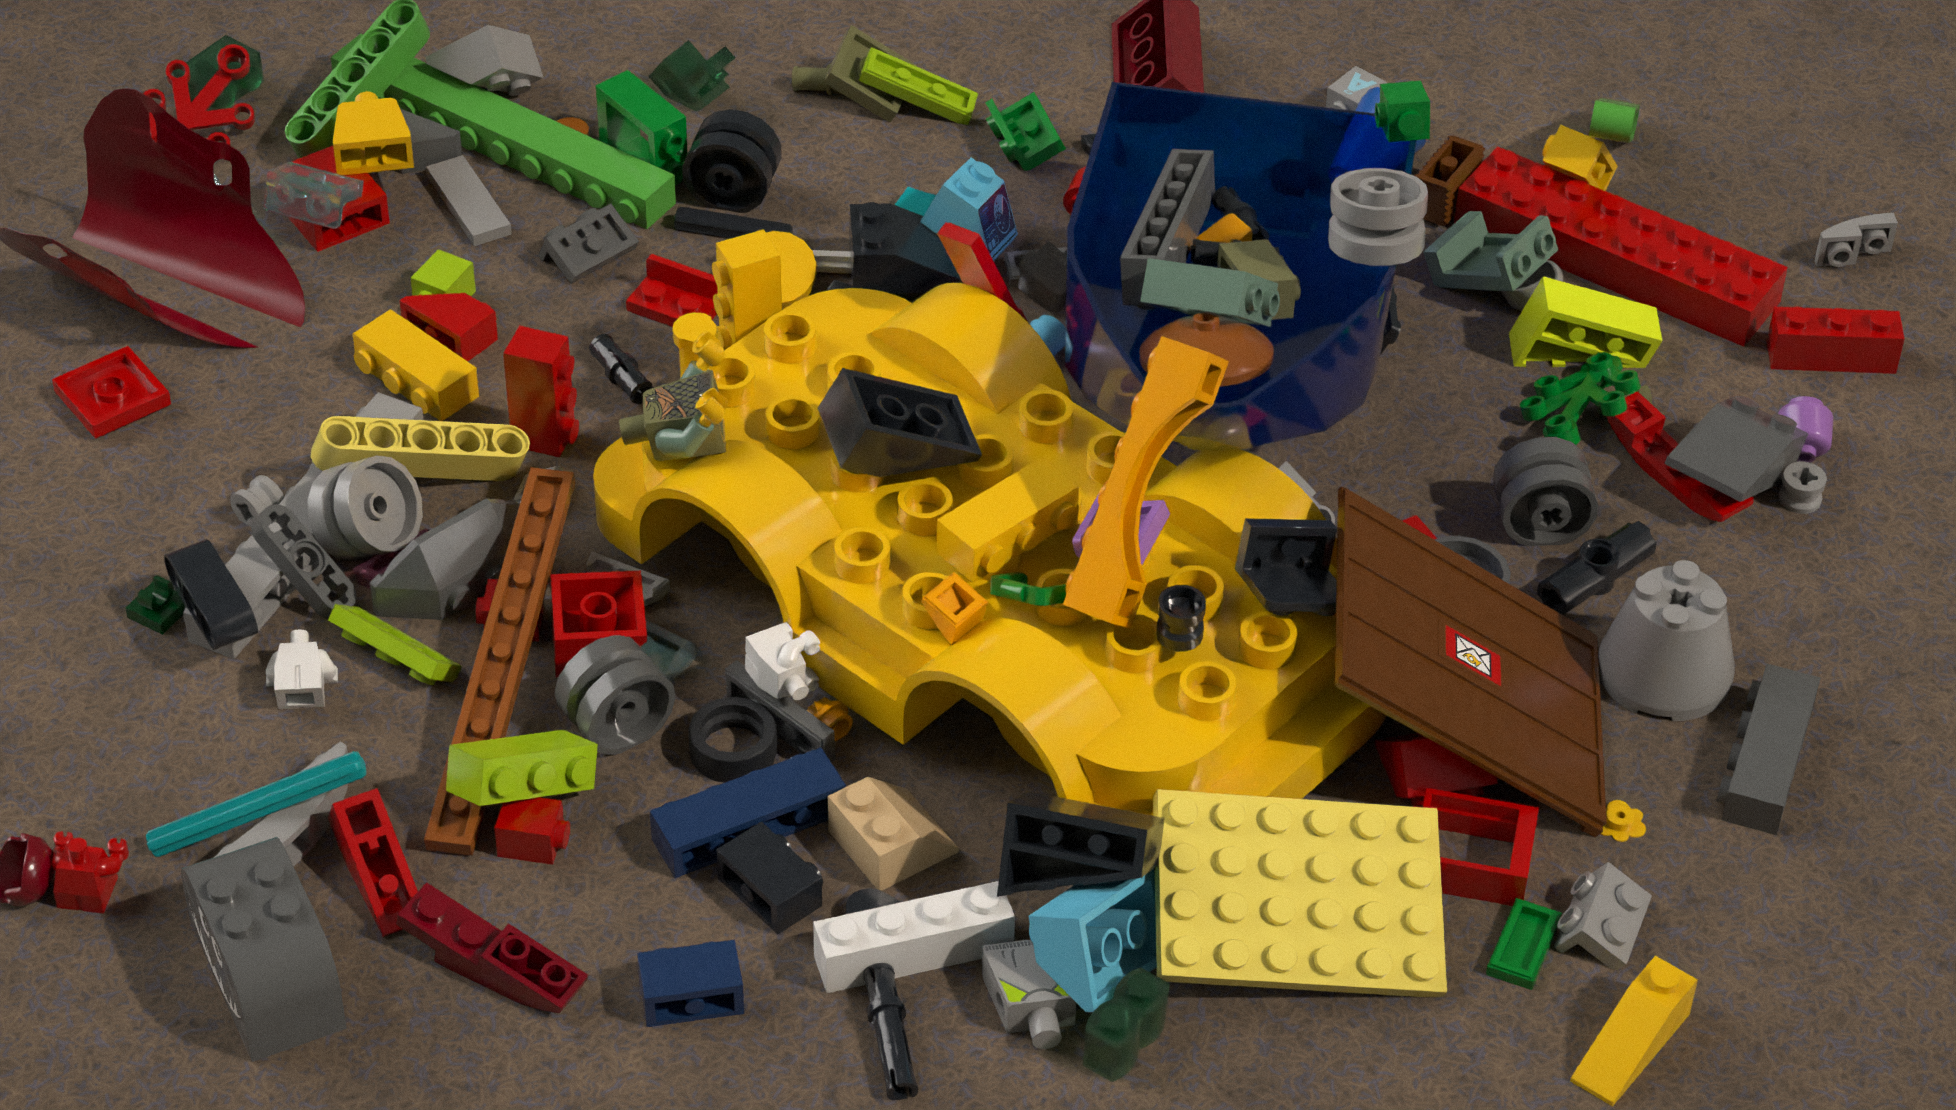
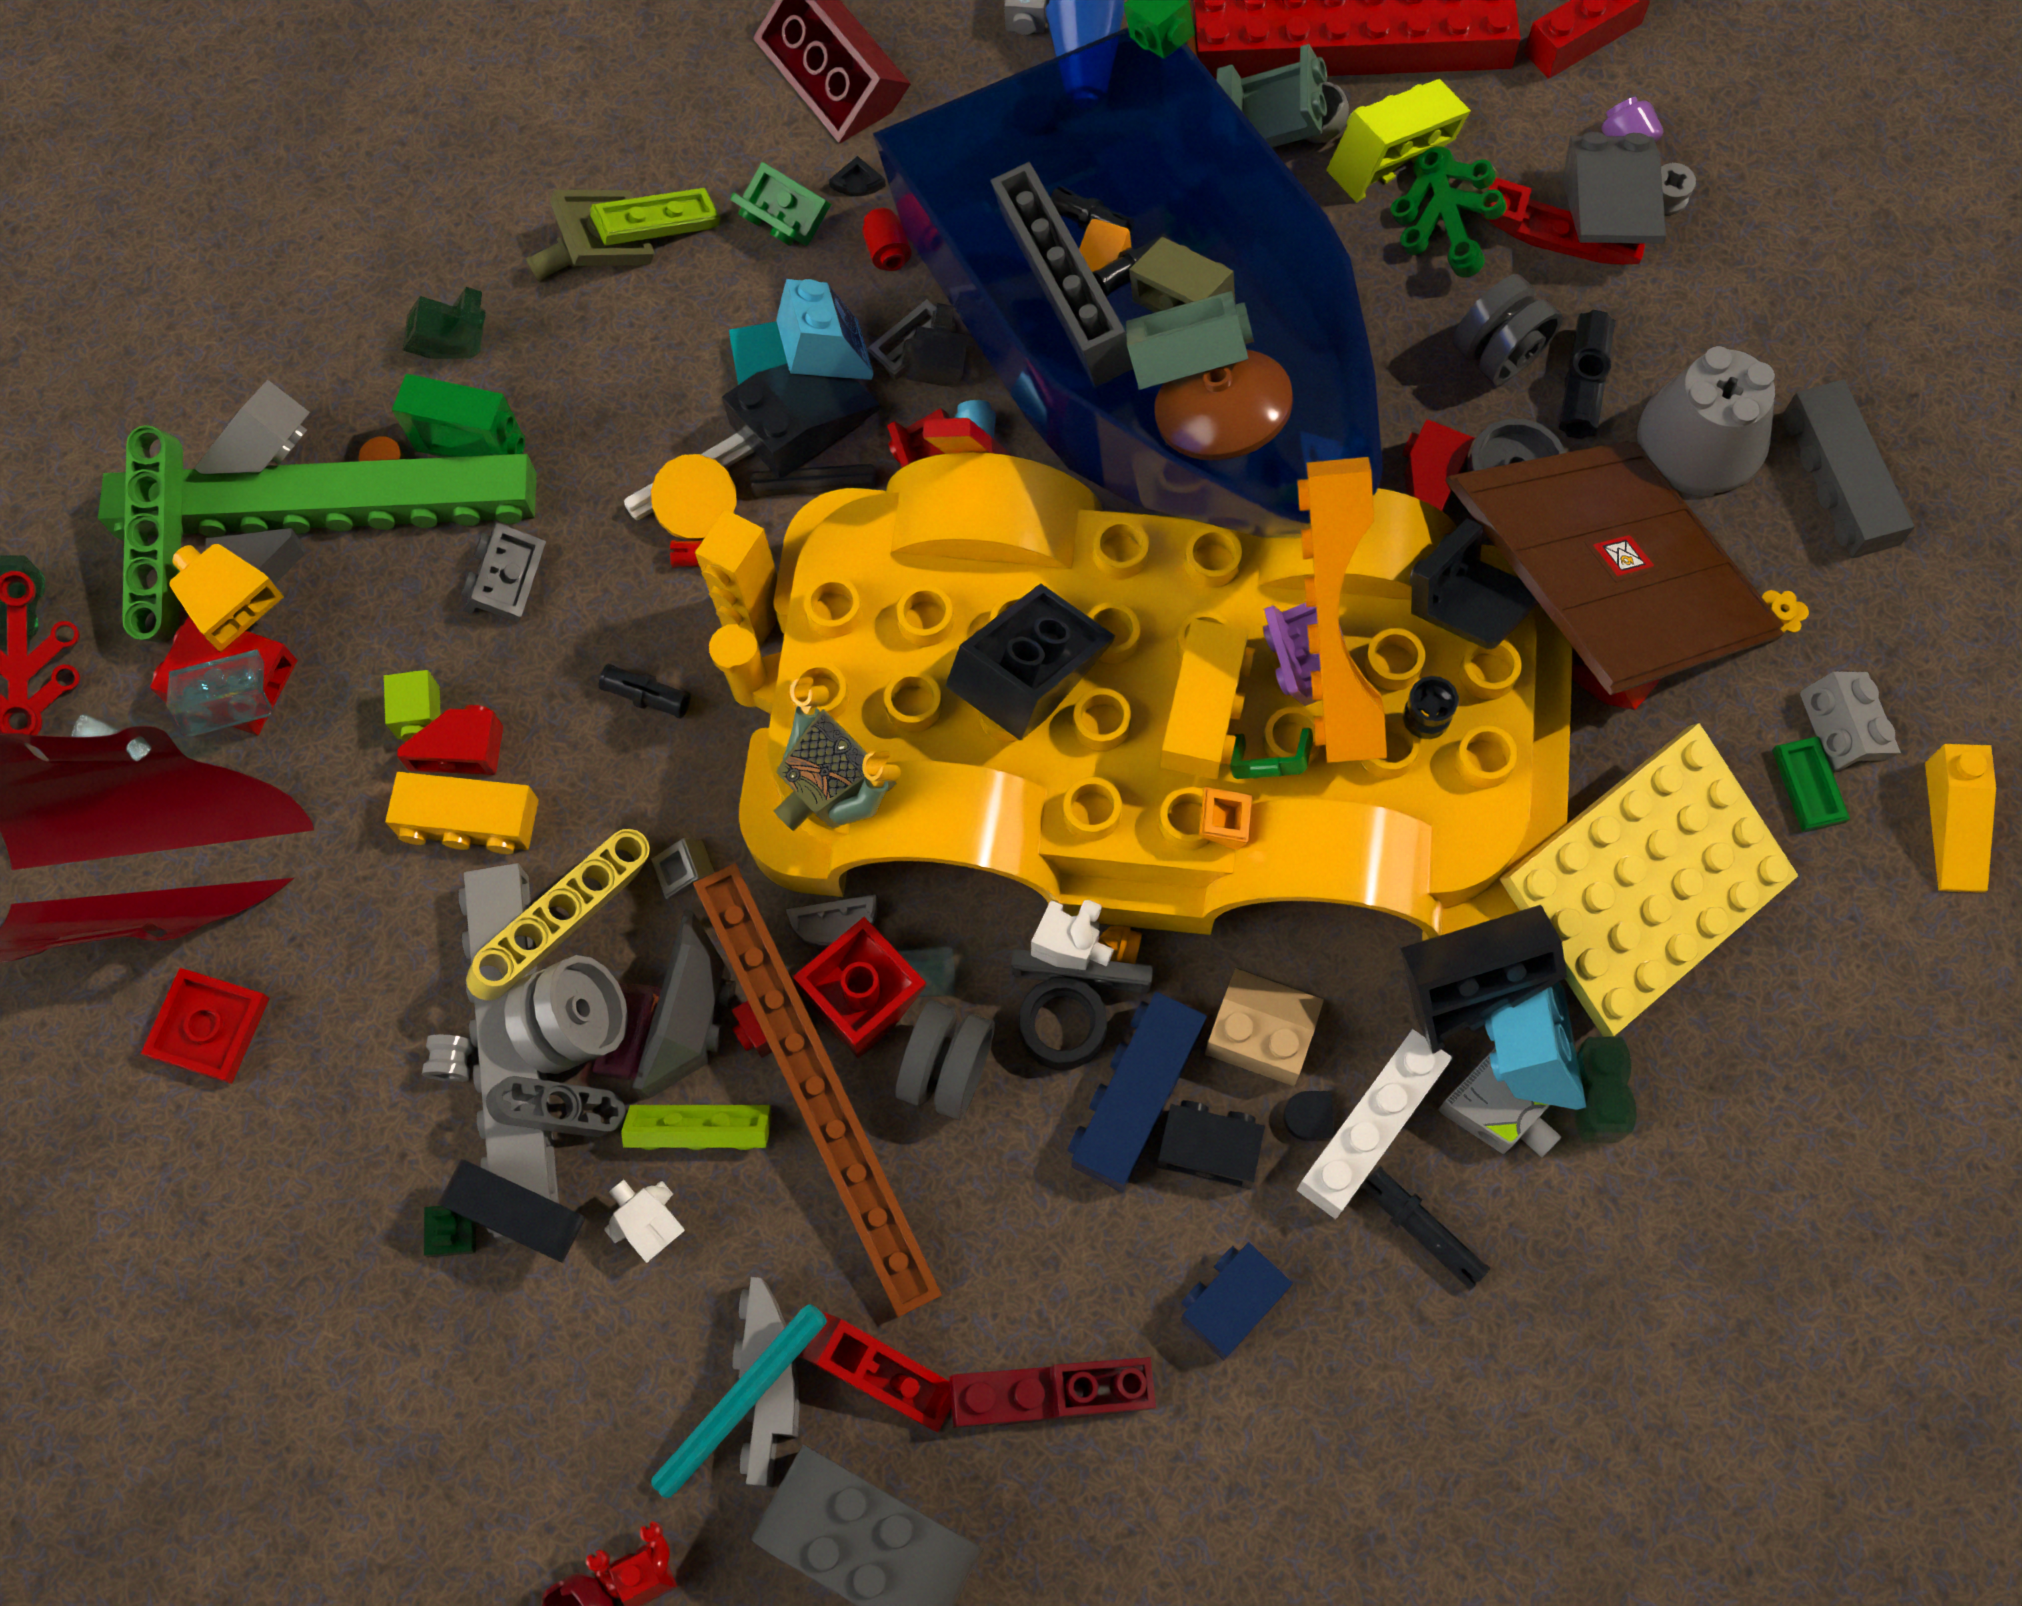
camera: 30 degrees left, 25 degrees up
light grey tile [426,155,512,246] -> none
lime brick [446,730,598,806] -> none
red brick [494,797,570,865] -> none
red brick [503,325,579,458] -> none
red bracket [626,254,718,327] -> none
black axle [674,207,793,239] -> none
black wheel [682,109,782,213] -> none
light grey wheel [1328,168,1428,266] -> none
red window [1413,788,1539,906] -> none

